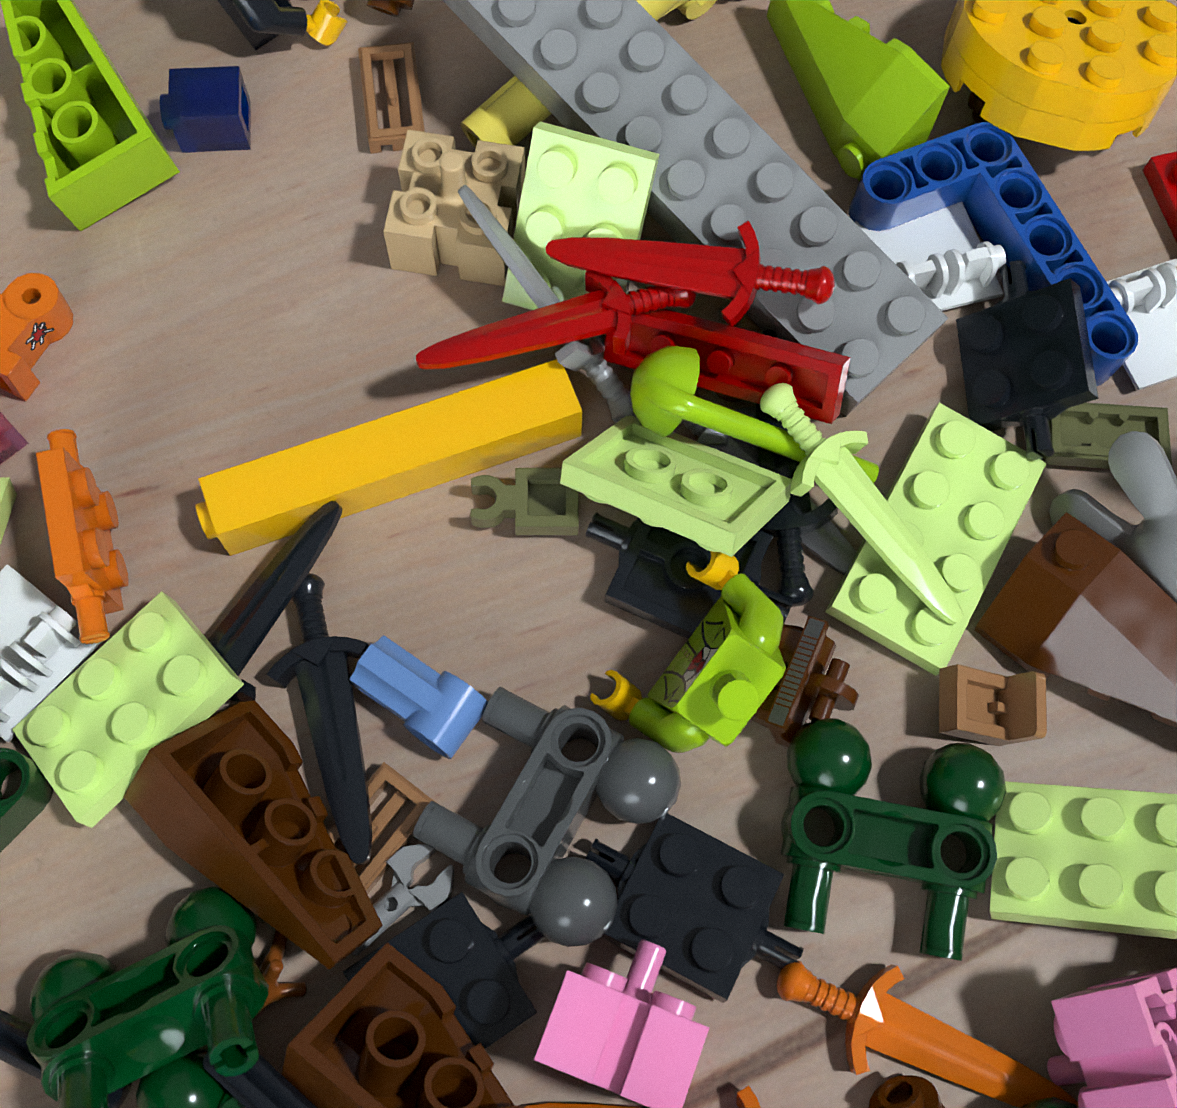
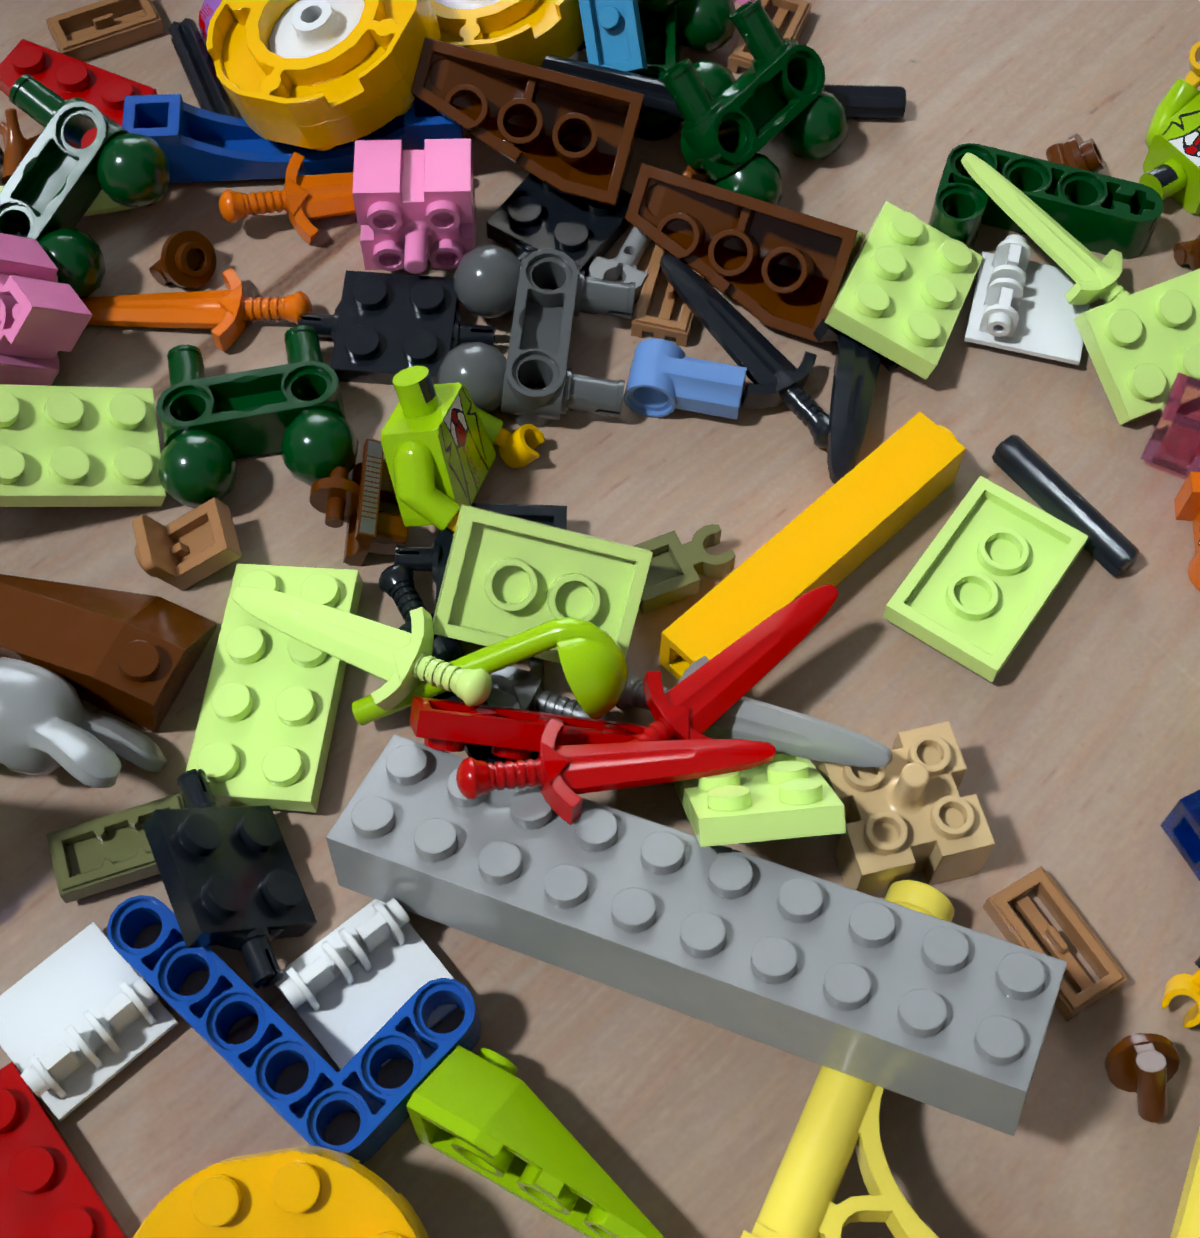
camera: 160 degrees right, 10 degrees down
orange plate [36,429,129,644] -> none
none -> yellowish green plate [883,476,1089,682]
none -> black axle [992,434,1140,576]

